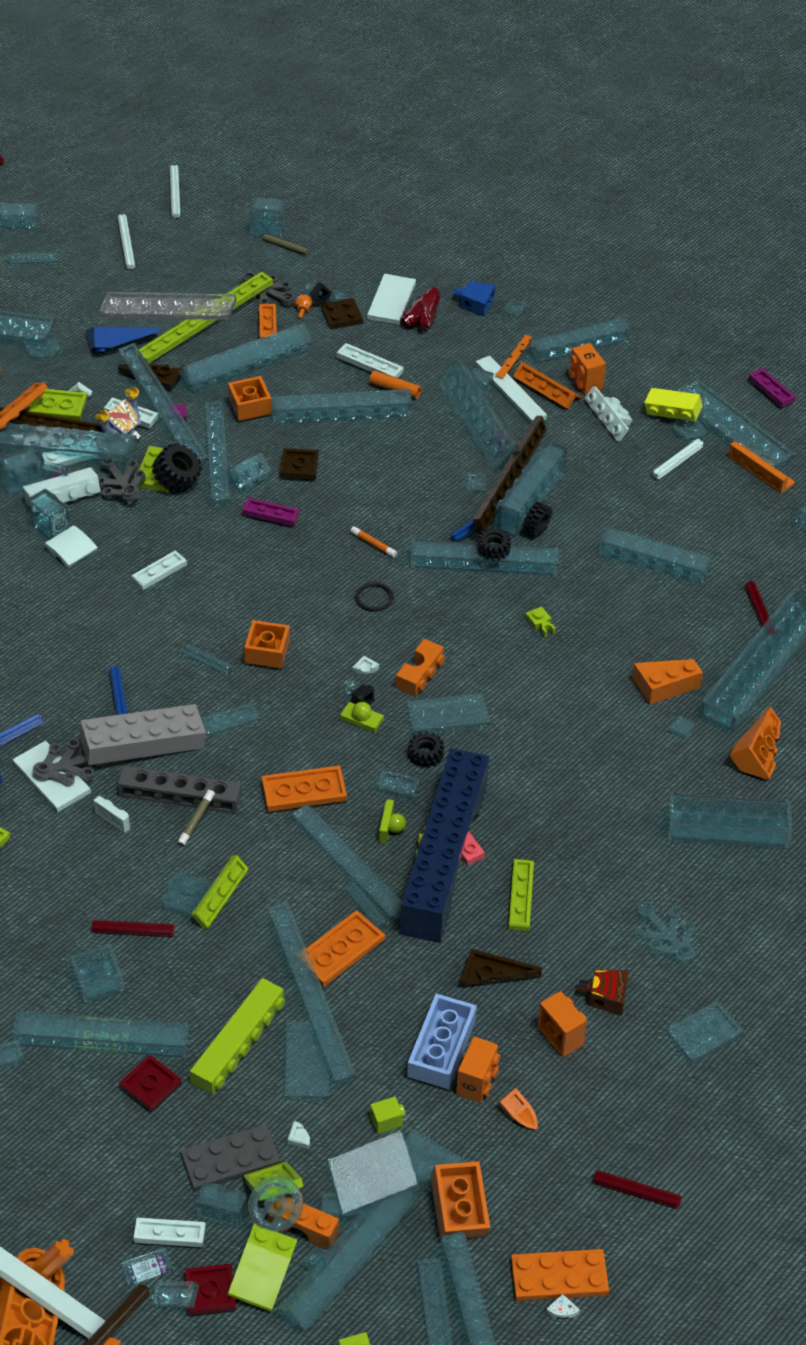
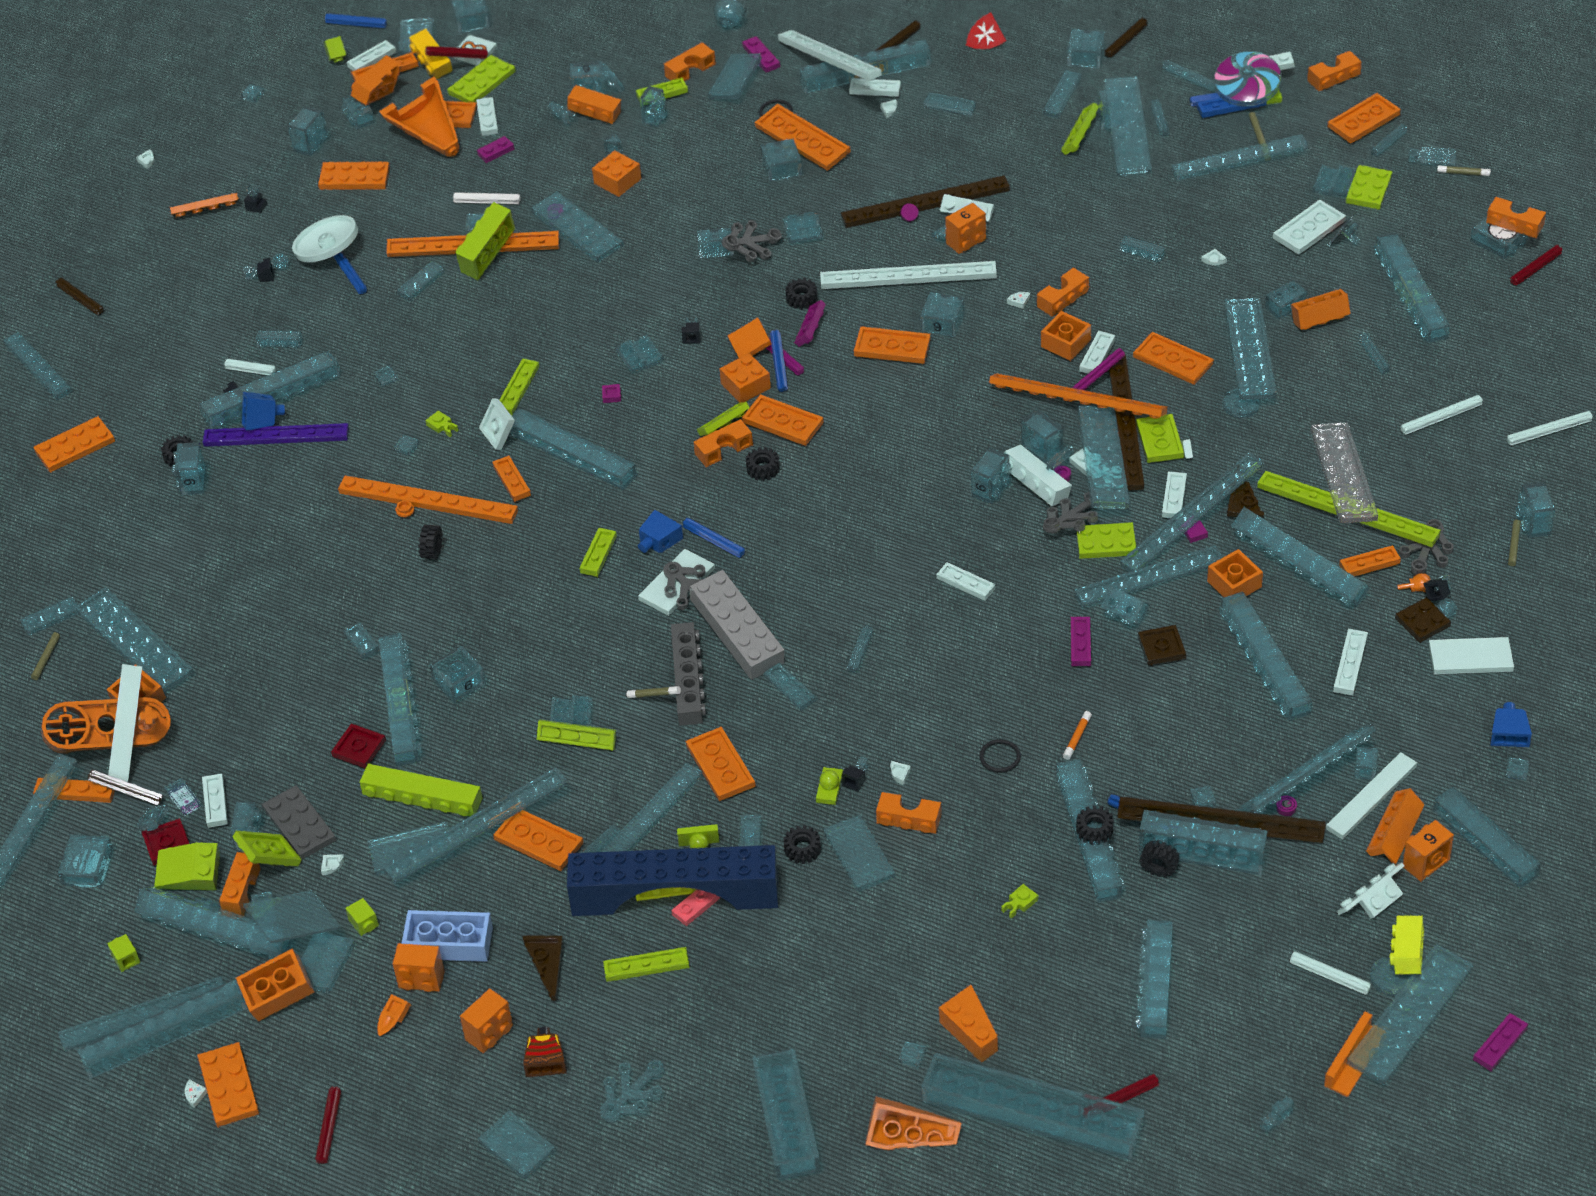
camera: 80 degrees right, 0 degrees up
light aqua slope [44,525,98,569] -> none
blue wedge [86,327,160,352] -> none
dark red axle [92,920,175,936] -> none
light aqua plate [94,796,130,833] -> none
torso [95,387,141,442] -> none
blue axle [110,666,127,715] -> none
black tyre [152,443,202,493] -> none
orange brick [244,620,290,669] -> none
clear light blue plate [248,1177,303,1232] -> none
orange piece [369,371,422,399] -> none
dark red animal [400,287,440,331] -> none
orange piece [496,334,533,378] -> none

